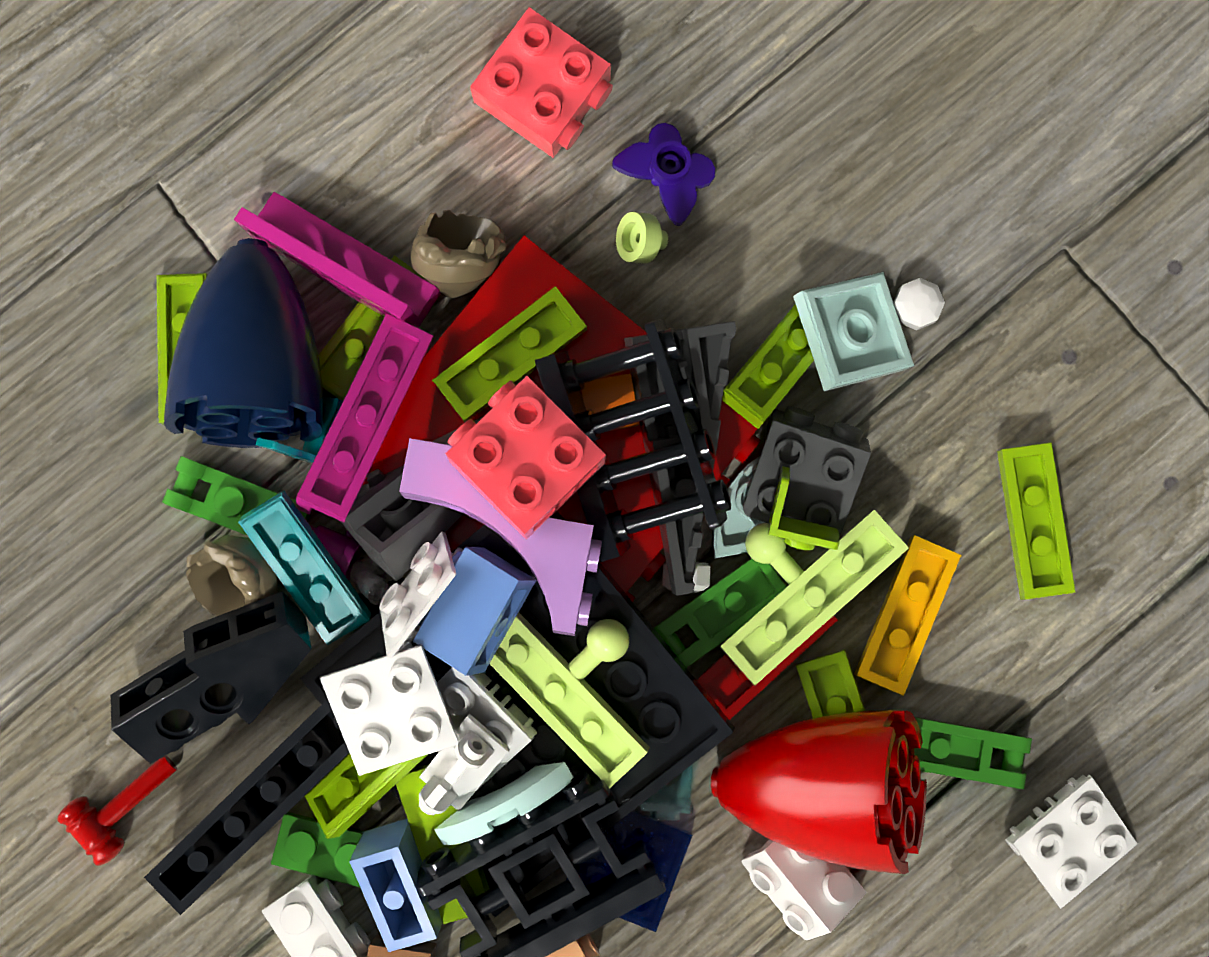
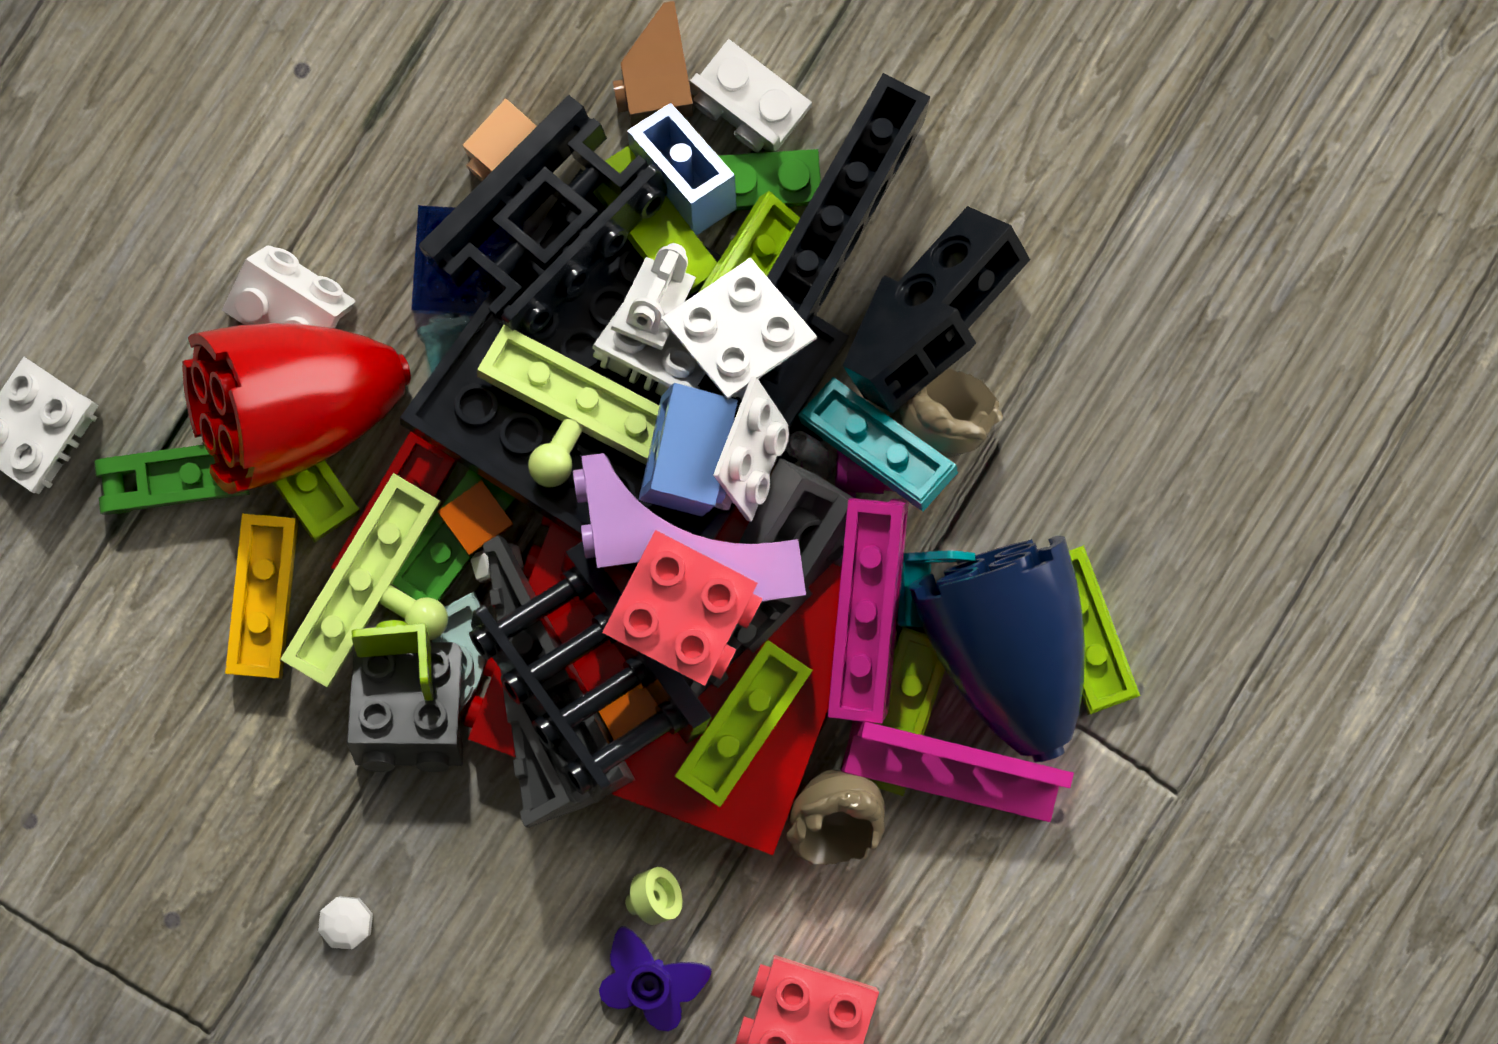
camera: 160 degrees right, 0 degrees up
red piece [57,755,178,866] -> none
bright green plate [162,456,313,536] -> none
light aqua tile [434,762,574,846] -> none
lime tile [722,304,814,429] -> none
light aqua tile [793,272,914,391] -> none
lime plate [997,443,1076,600] -> none
none -> orange tile [437,480,513,557]

